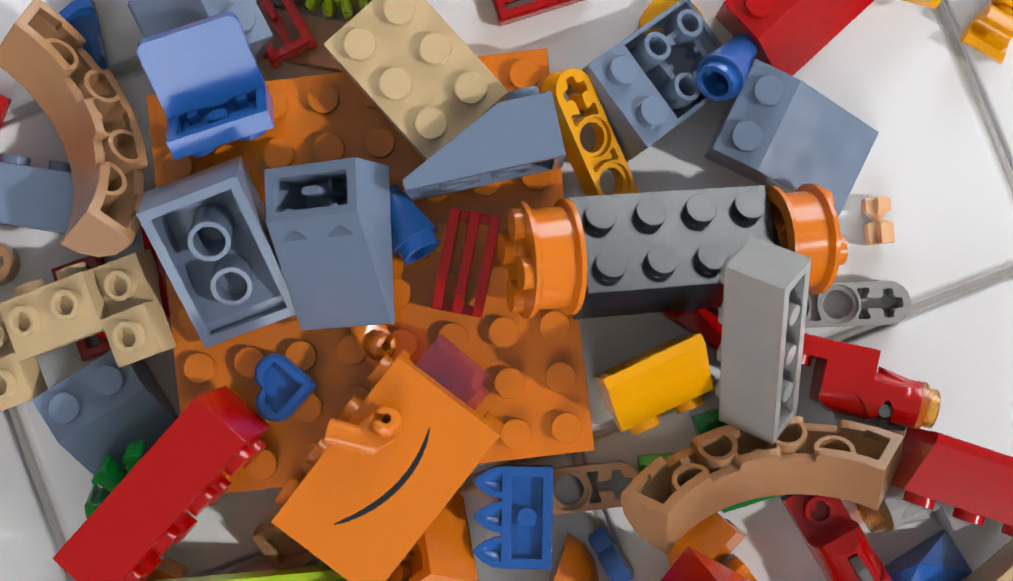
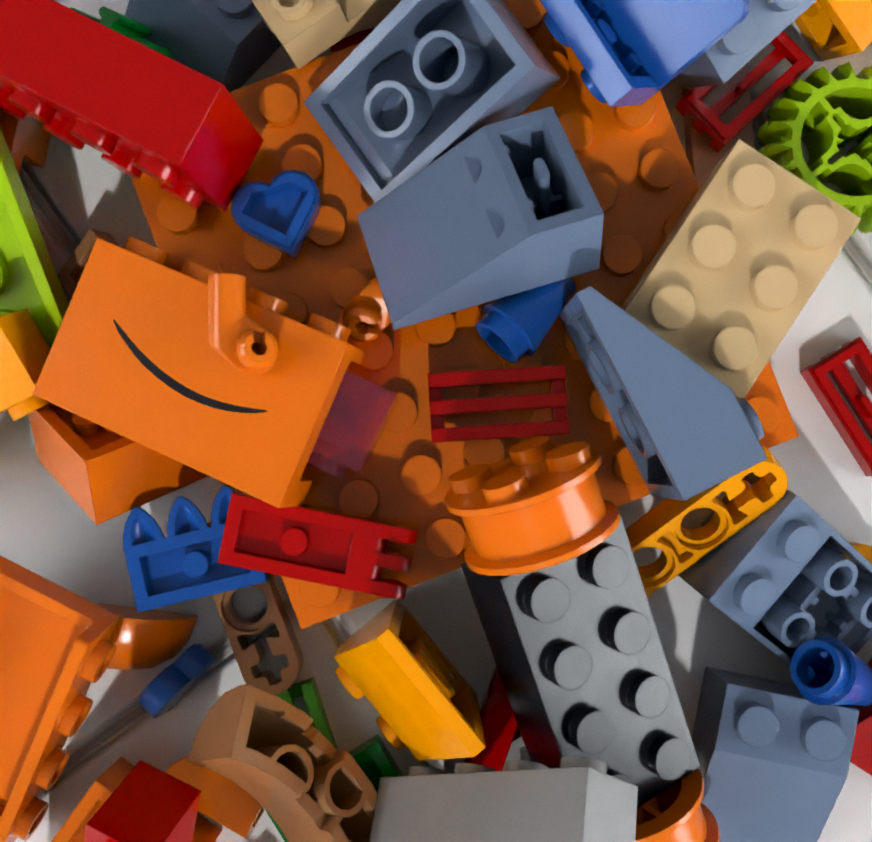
camera: 75 degrees right, 0 degrees up
none -> red hinge [217,492,418,600]

